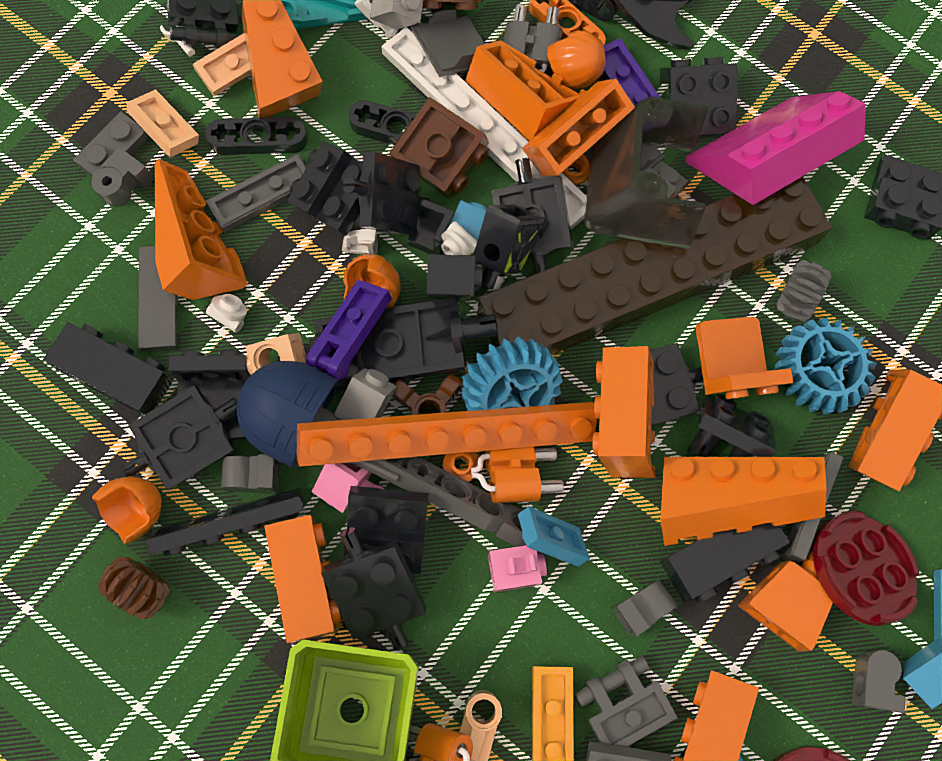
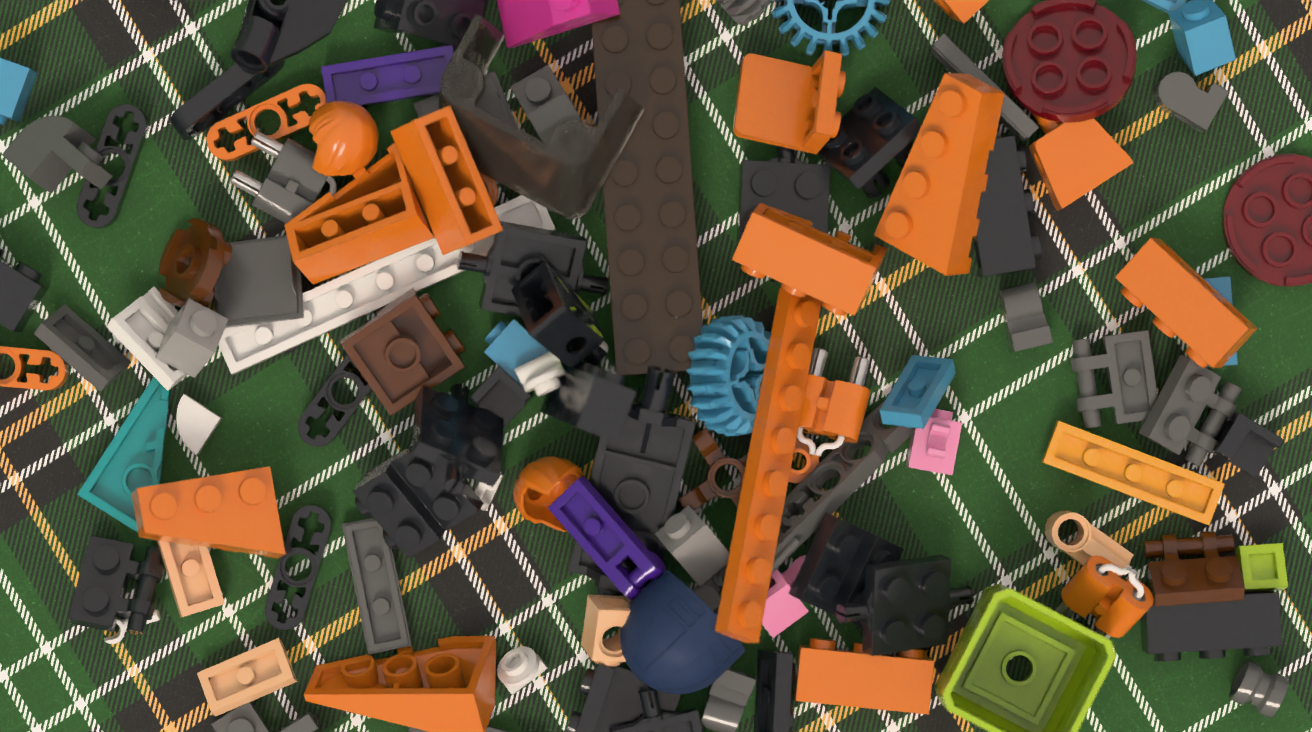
camera: 65 degrees left, 15 degrees up
none -> white tile [176,394,222,455]

